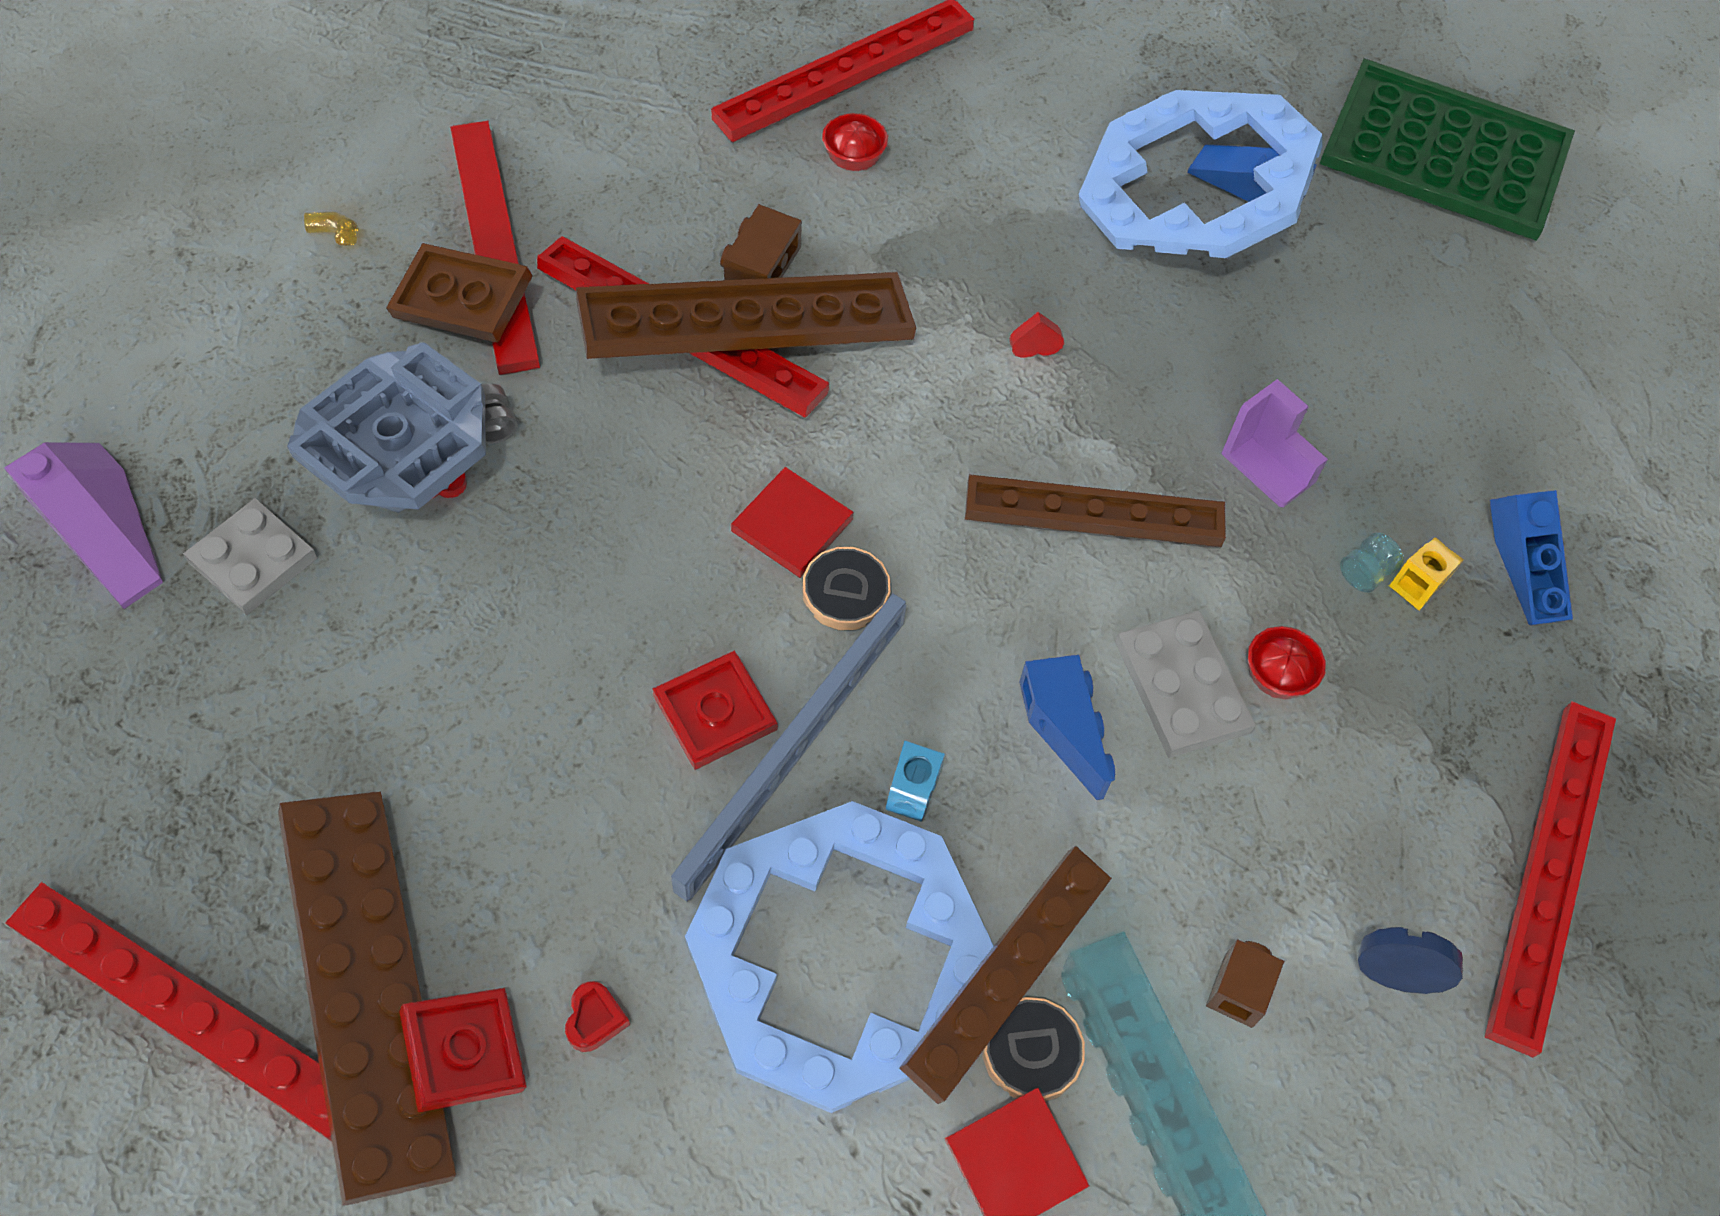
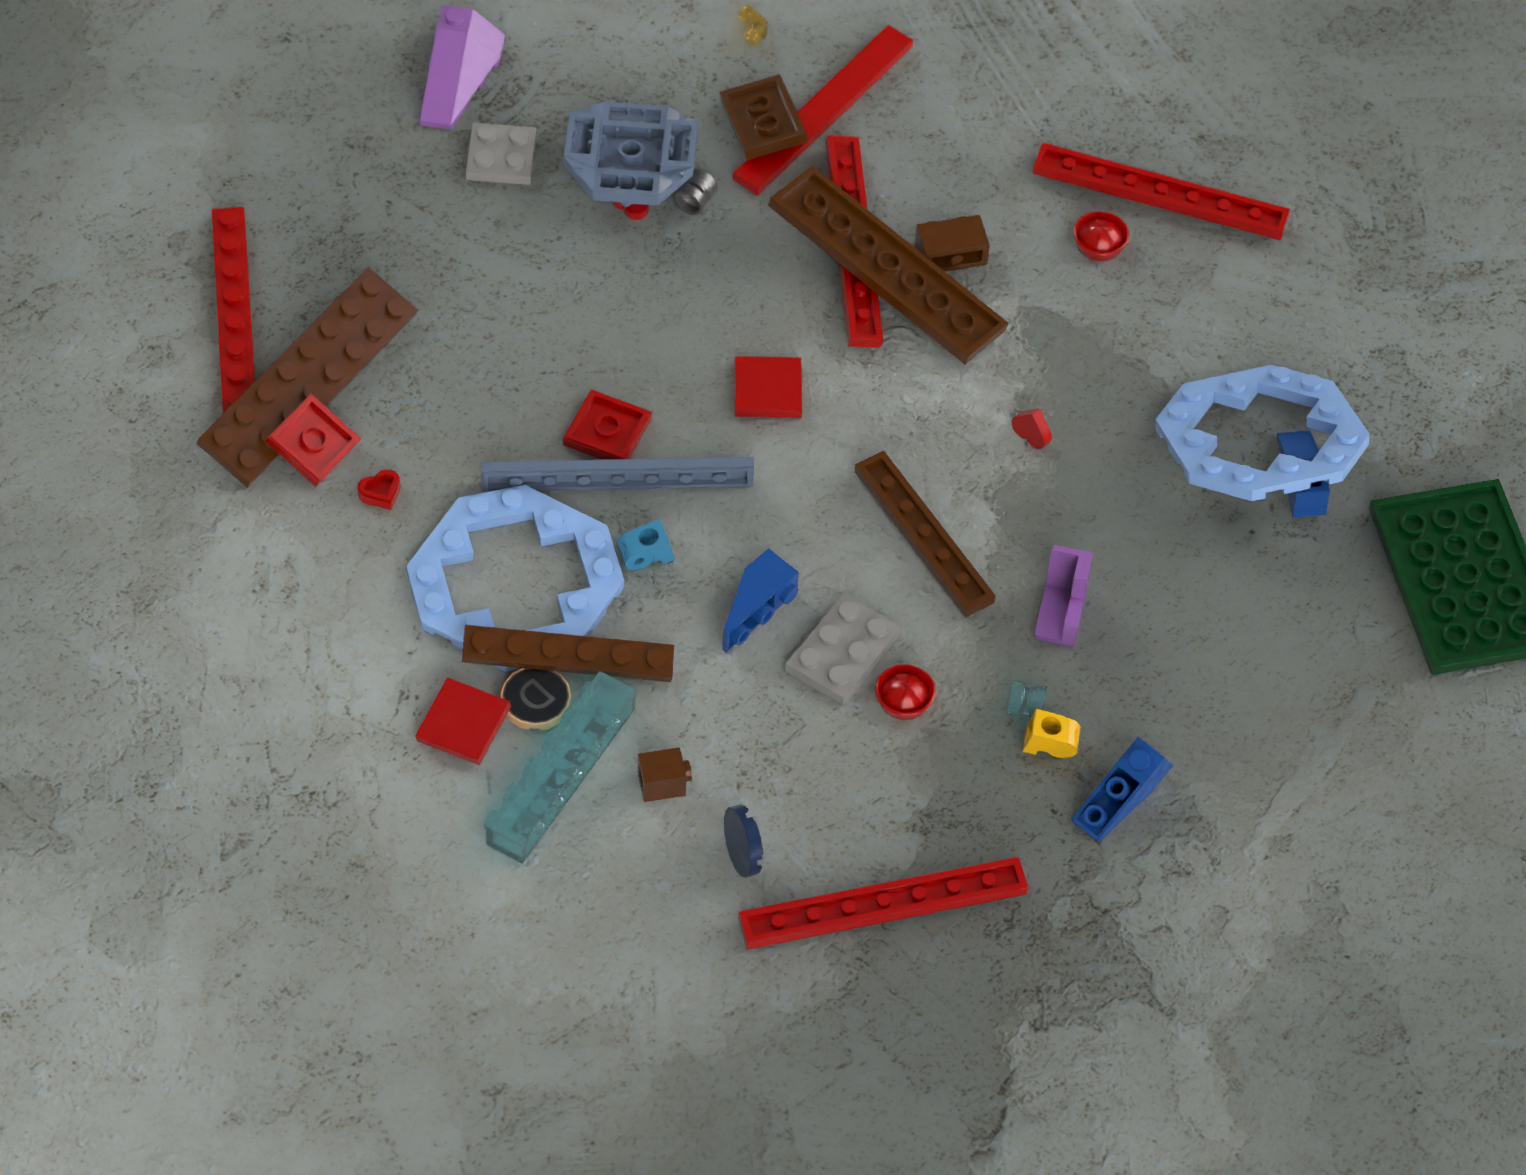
camera: 55 degrees right, 5 degrees down
black tile [803,547,891,630] -> none

